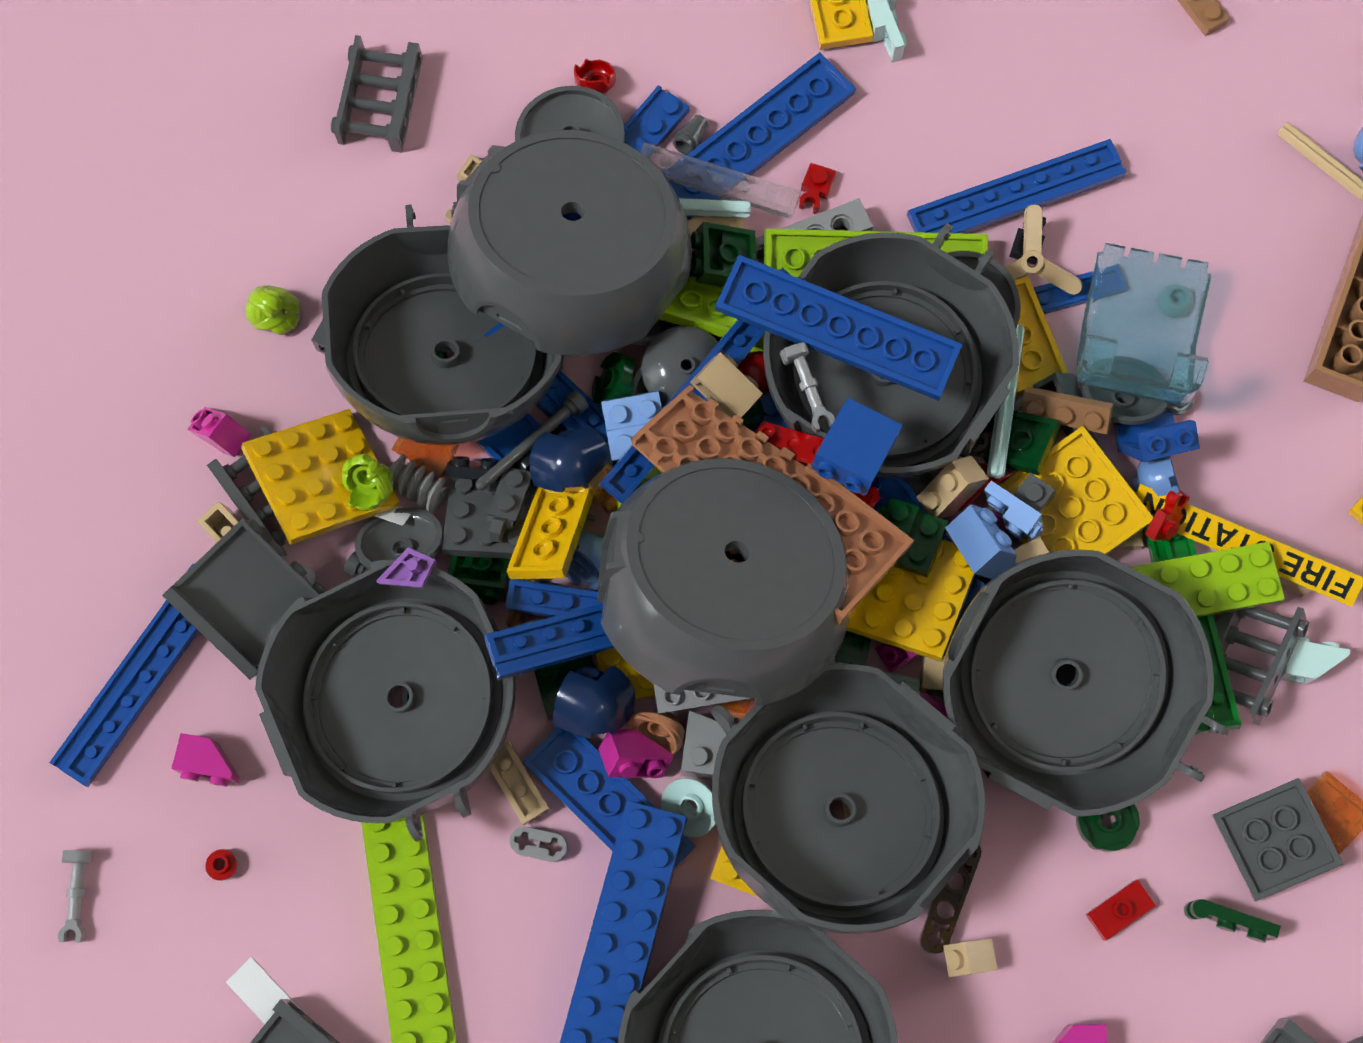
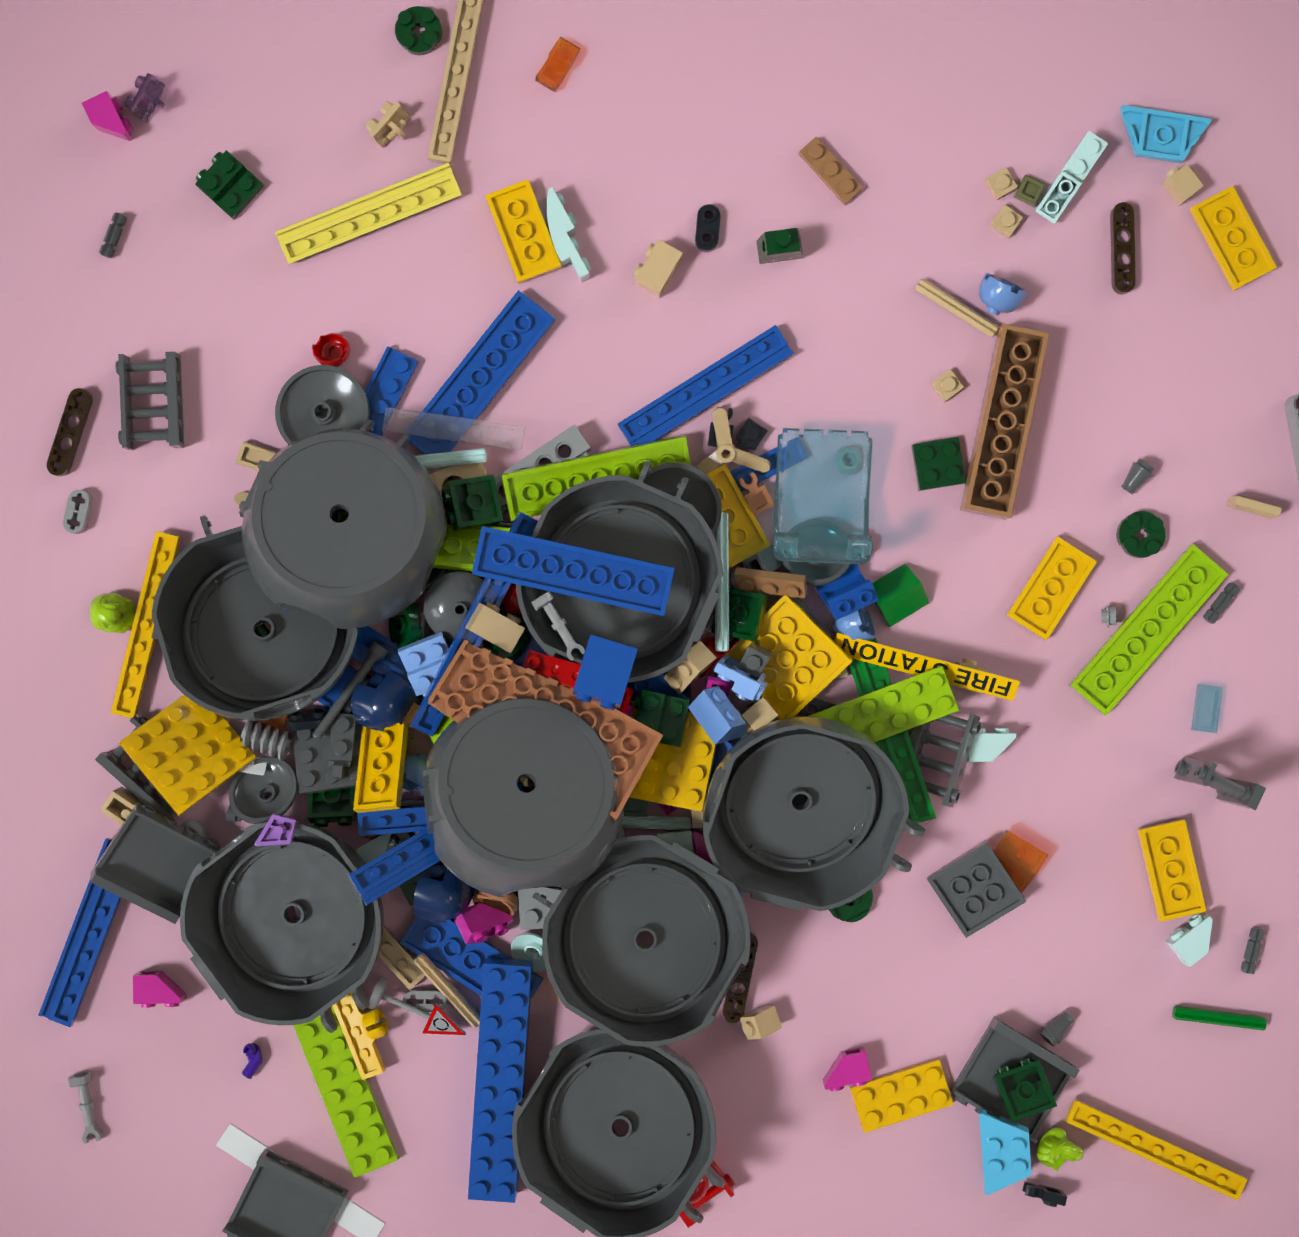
camera: 15 degrees left, 15 degrees up
dark pink slope [188,407,252,458] -> none
red plate [205,849,237,881] -> none
lime hair [342,454,393,511] -> none
dark grey cone [673,115,708,155] -> none
red plate [799,162,836,214] -> none
red plate [1085,879,1156,941] -> none
red plate [1145,490,1190,541] -> none
dark green plate [1184,899,1281,943] -> none
none -> dark brown beam [46,388,93,477]
none -> light grey beam [63,490,92,534]
none -> yellow plate [111,531,181,718]
none -> dark purple arm [242,1043,263,1079]
none -> yellow plate [333,992,389,1080]
none -> light grey piece [368,976,466,1035]
none -> tan axle [414,953,480,1028]
none -> tan brick [634,239,683,298]
none -> black plate [695,204,721,252]
none -> black plate [734,418,768,452]
none -> nougat plate [738,472,775,516]
none -> dark green torso [756,228,803,264]
none -> green slope [873,564,929,627]
none -> dark green plate [911,437,966,491]
none -> tan plate [931,369,964,402]

